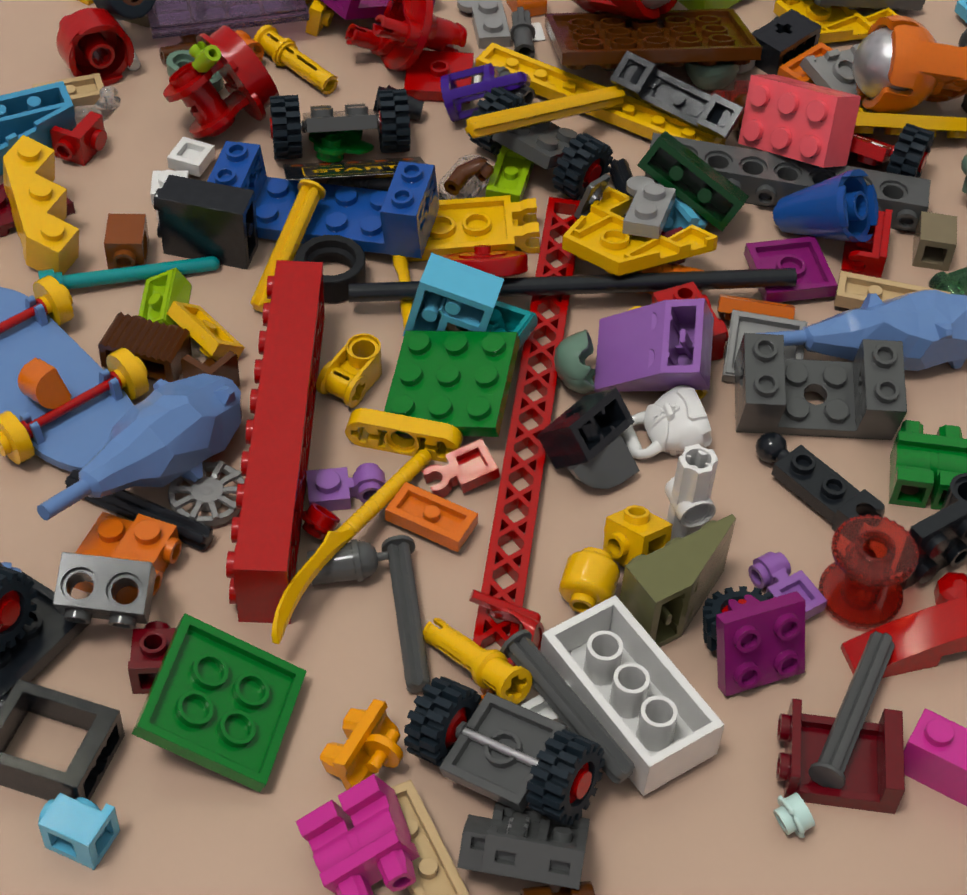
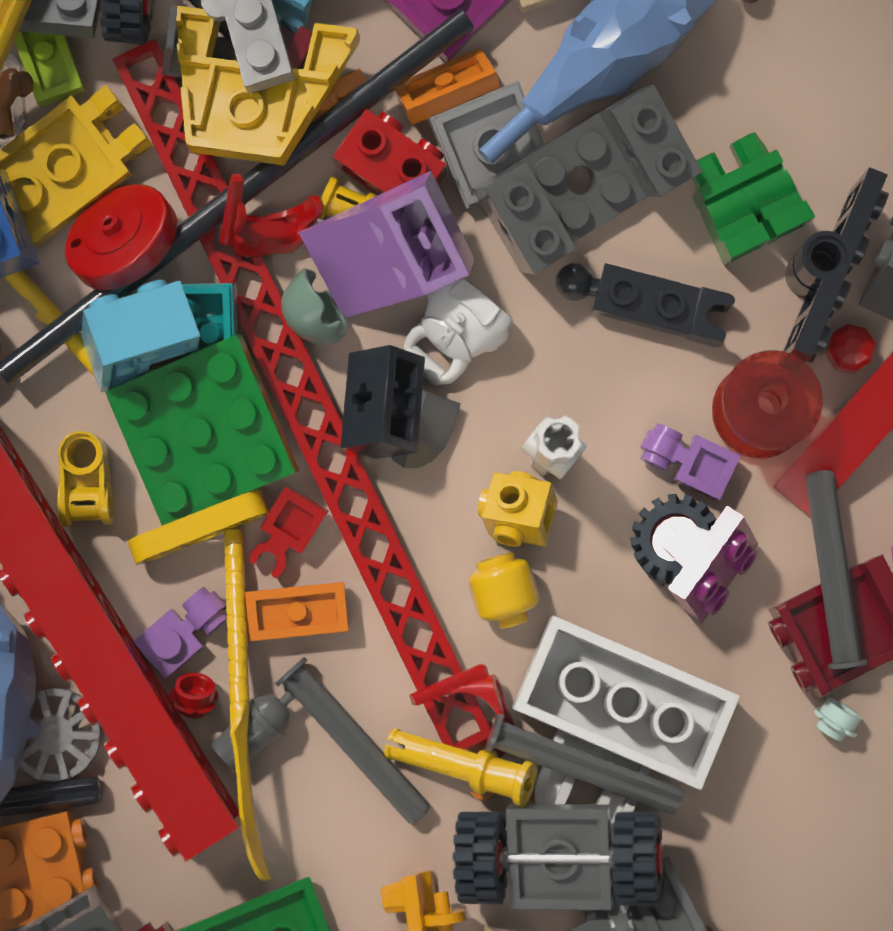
camera: 35 degrees left, 35 degrees up
olive slope [620,514,736,647] -> none
none -> red helmet [220,174,322,257]

